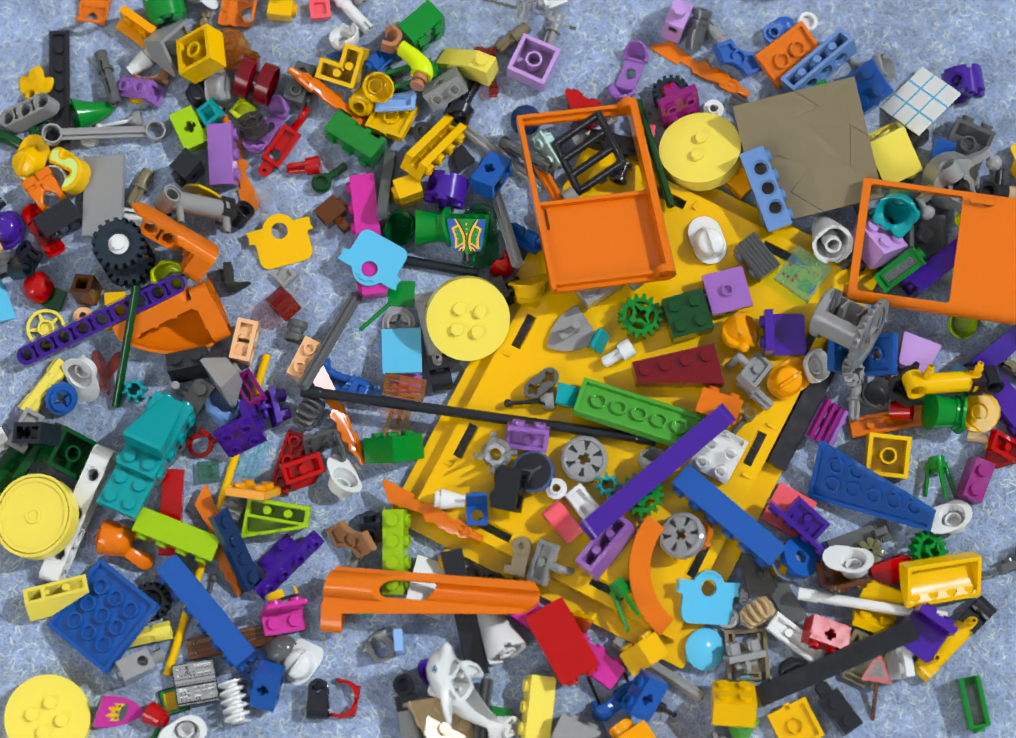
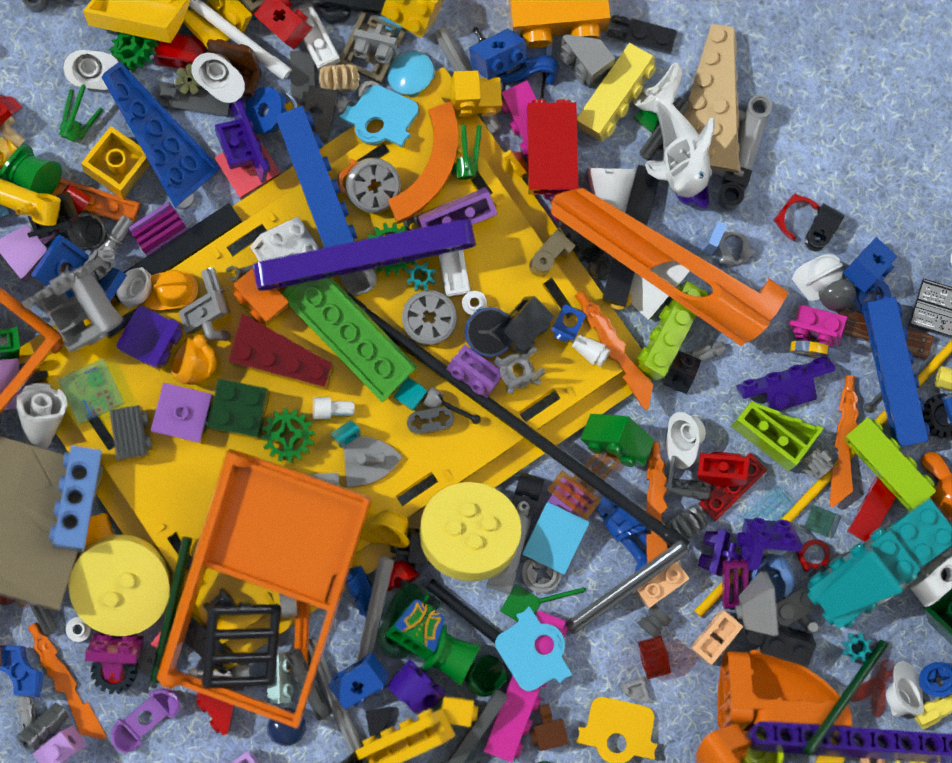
camera: 155 degrees left, 5 degrees up
dark blue plate [208,507,262,592] -> none
white piece [218,678,252,725] -> none
pearl dark grey plate [220,262,251,293] -> none
light orange plate [225,479,281,500] -> none
medium nougat tile [327,520,377,559] -> none
light grey plate [526,538,575,586] -> none
coral panel [541,500,583,544] -> none
white piece [688,216,727,264] -> none
magenta brick [954,456,996,505] -> none

